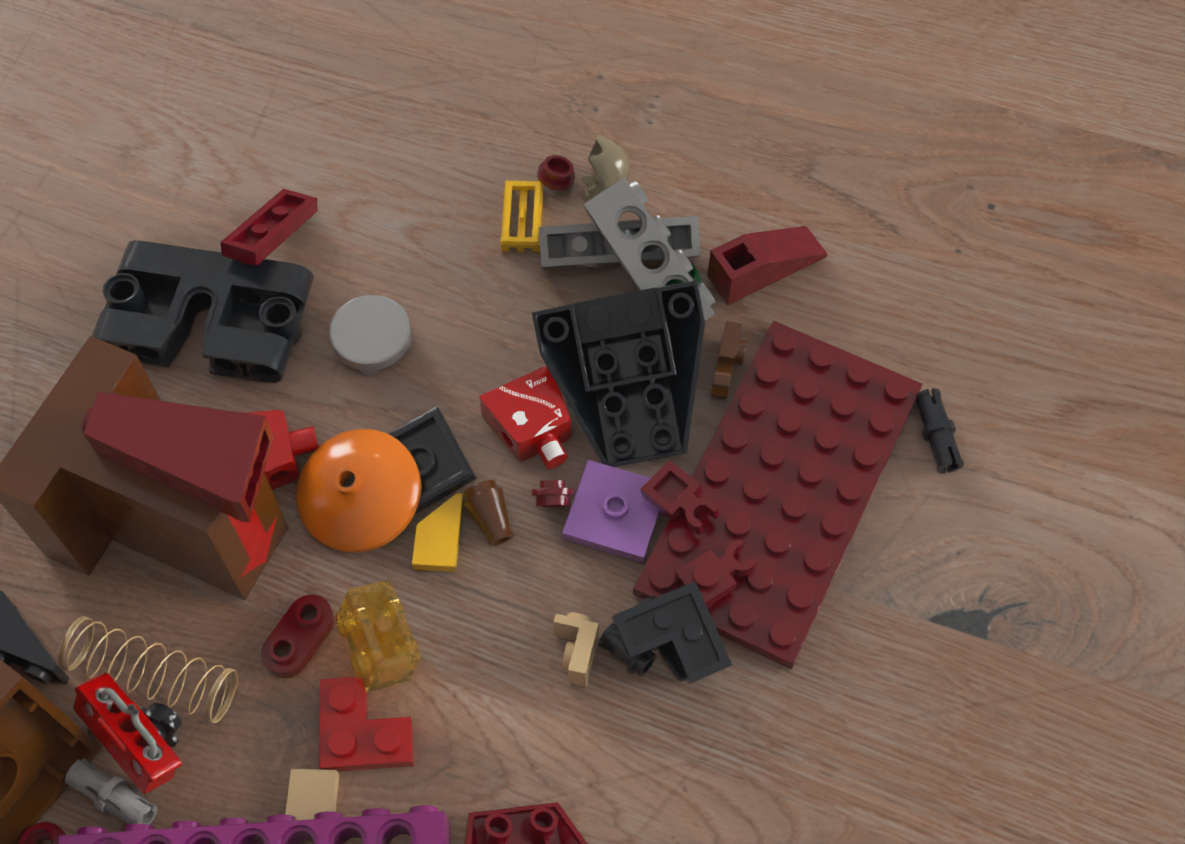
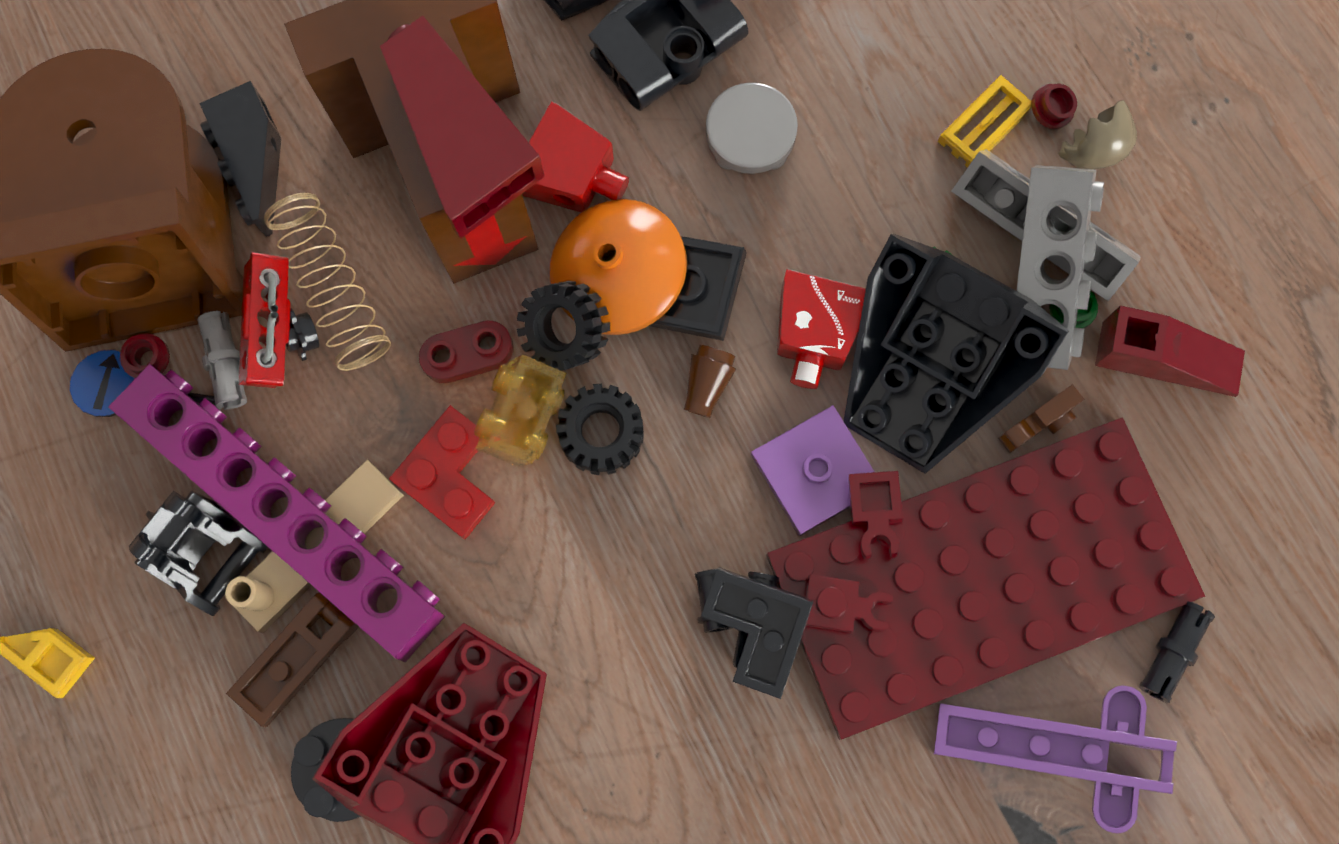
camera: 45 degrees right, 15 degrees up
yellow tile [412,493,464,572] -> none
dark red plate [531,480,574,507] -> none
tan bracket [553,612,599,688] -> none
none -> black tyre [517,281,610,371]
none -> black tyre [556,383,644,475]
none -> medium lavender piece [934,686,1177,833]

